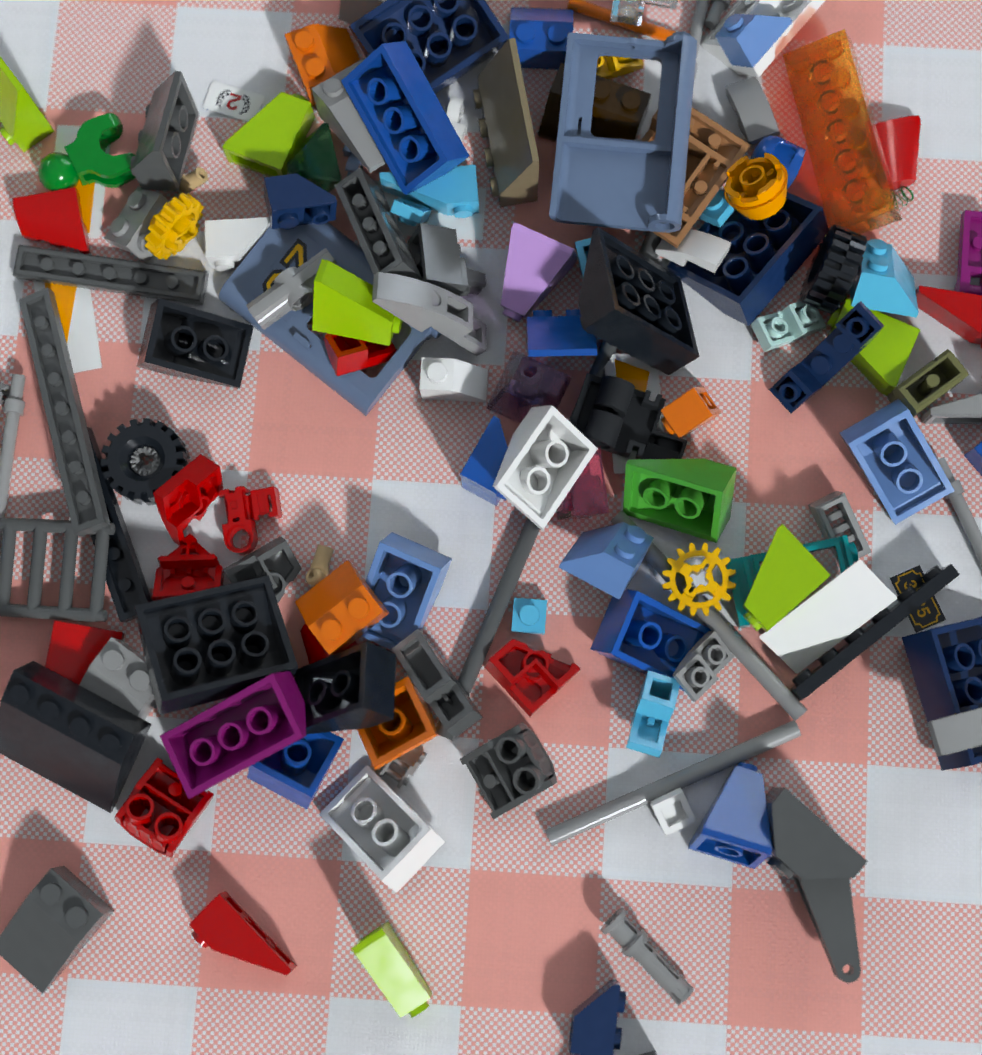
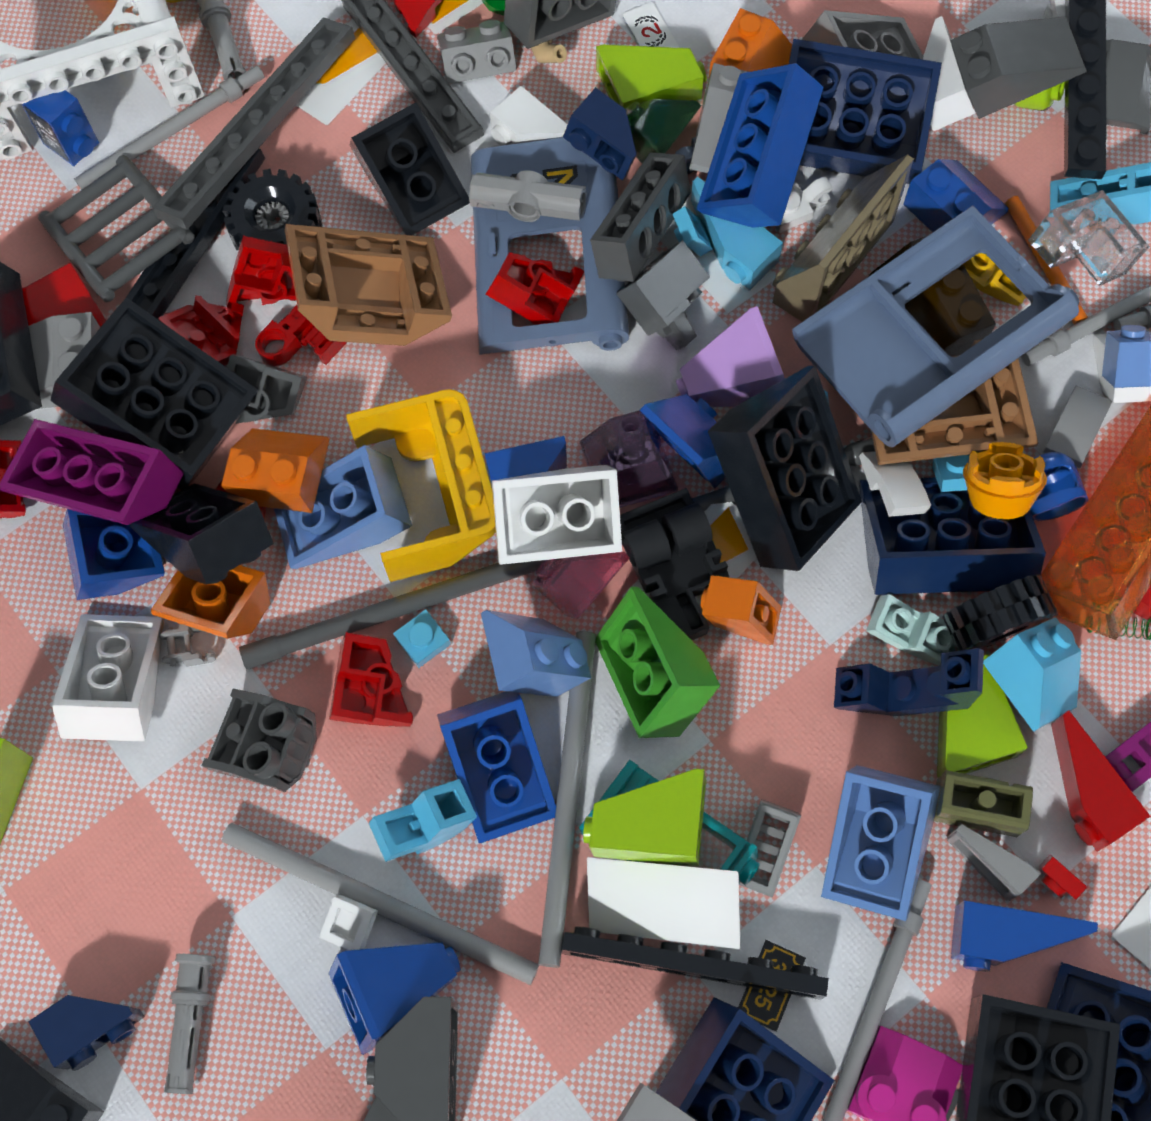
camera: 45 degrees right, 10 degrees down
yellow gear [144,193,204,260] -> none
tan arm [305,544,334,588] -> none
lime slope [312,259,402,346] -> none
light grey slope [372,272,486,356] -> none
dark grey slope [392,629,483,738] -> none
white slope [419,357,488,402] -> none
yellow gear [662,543,736,617] -> none
light grey slope [673,631,734,702] -> none
none -> medium nougat slope [285,224,452,346]
none -> yellow windscreen [346,389,496,582]

